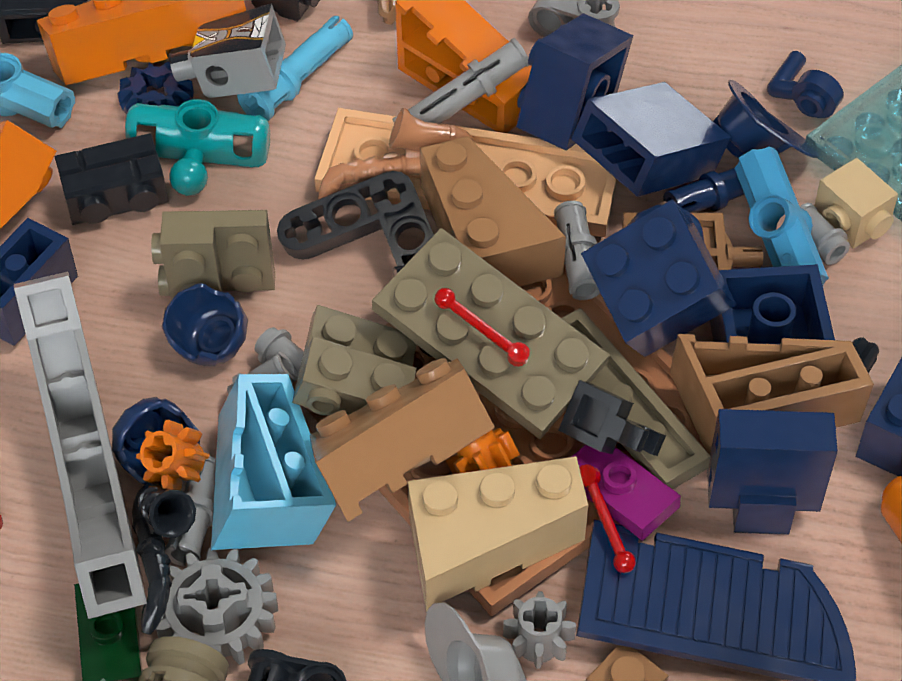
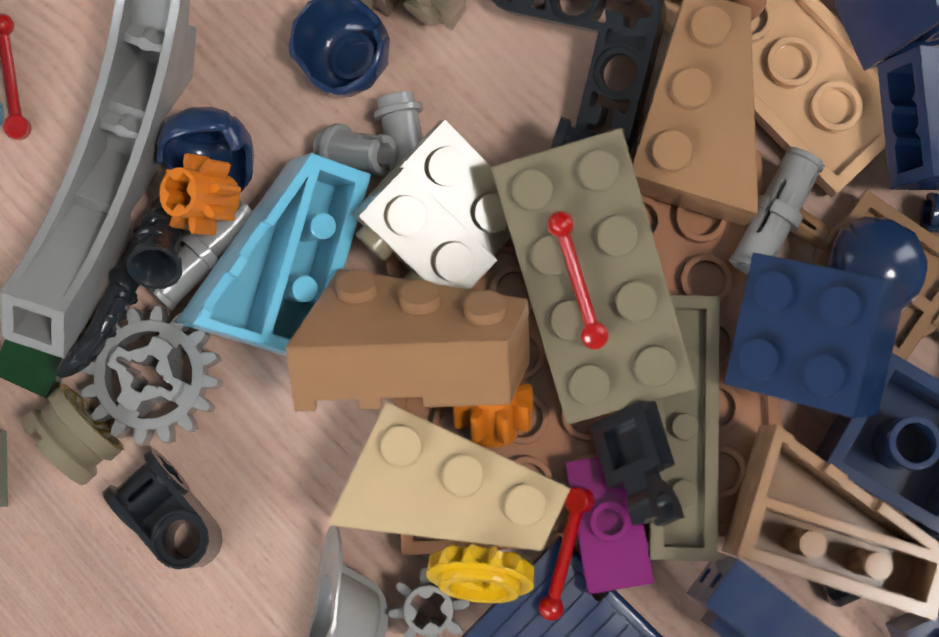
camera: 40 degrees right, 30 degrees up
none -> yellow gear [426,544,534,603]

